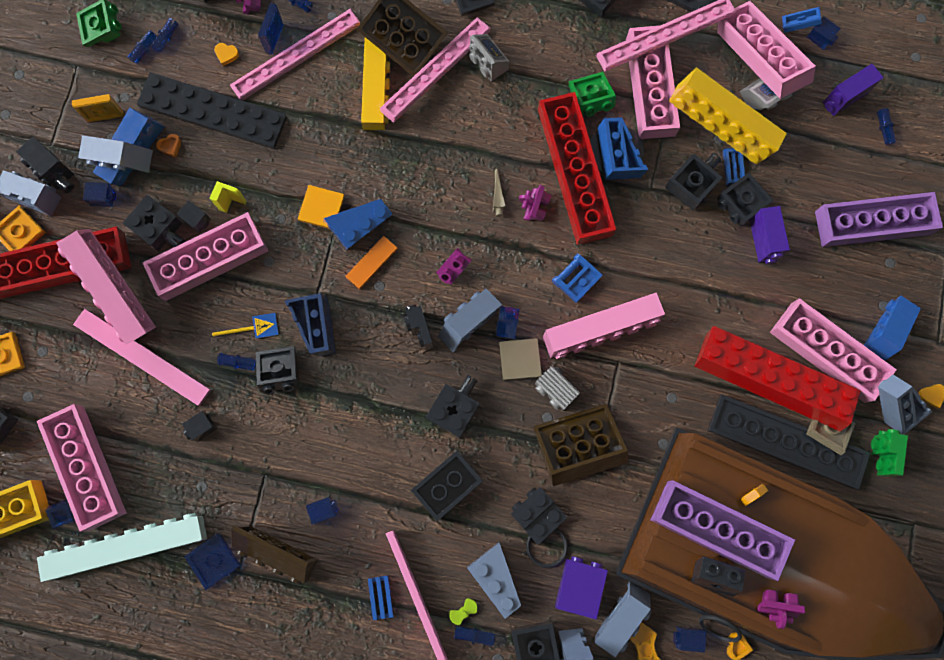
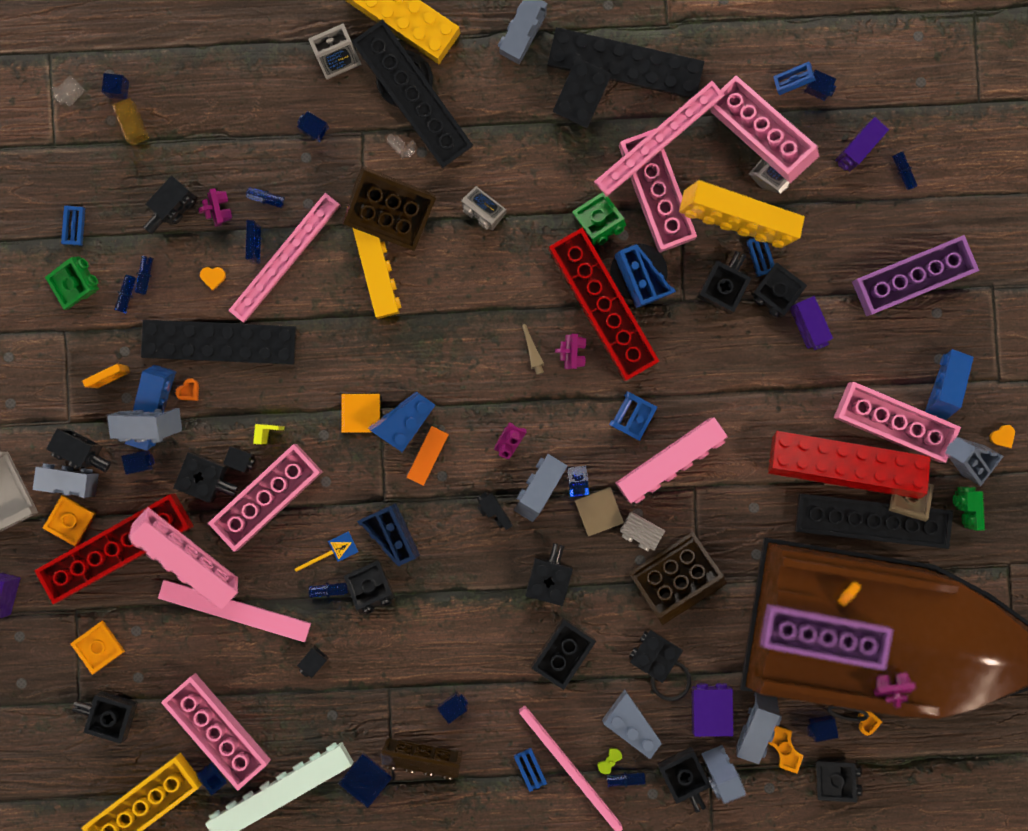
camera: 15 degrees left, 10 degrees up
bright pink tile [380,17,491,123] -> none
black brick [691,556,746,597] -> none

